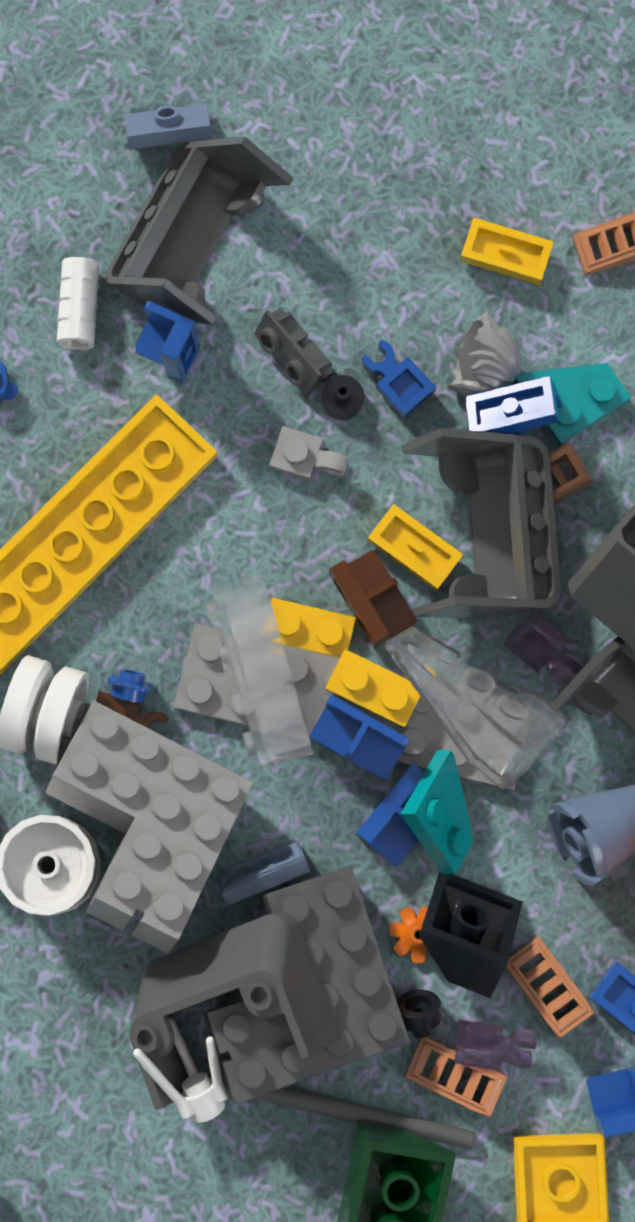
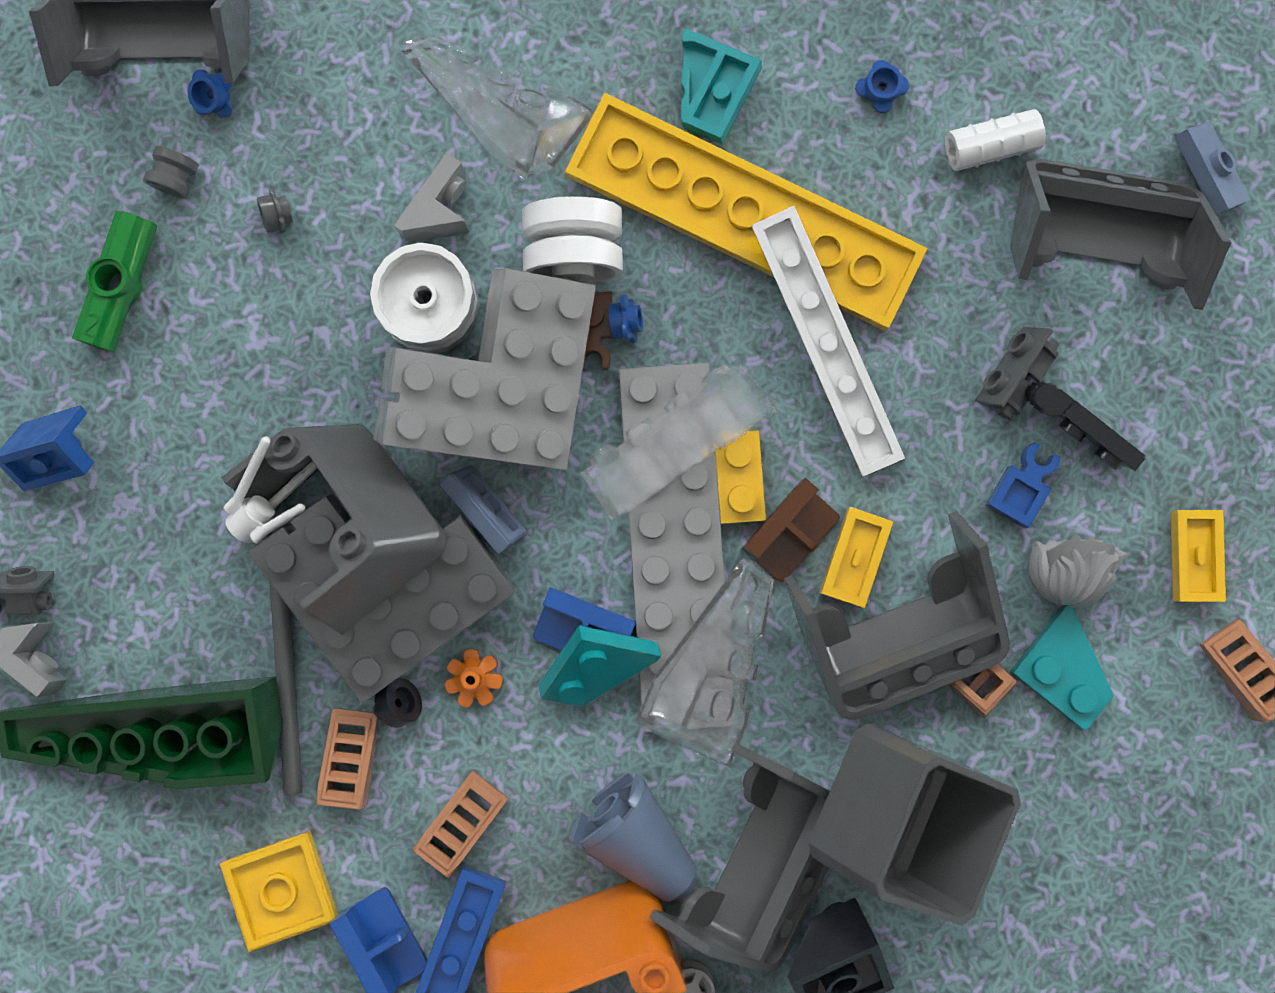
camera: 70 degrees right, 5 degrees up
blue panel [135,301,201,384] -> none
light grey plate [269,426,348,482] -> none
blue panel [309,695,410,782] -> none
black tile [322,375,364,420] -> none
yellow plate [325,649,424,729] -> none
black slope [419,871,523,998] -> none
clear purple plate [454,1019,536,1071] -> none
panel [466,376,562,436] -> none
clear purple plate [504,611,583,688] -> none
none -> white plate [752,206,905,477]
none -> black hinge [1025,380,1146,471]

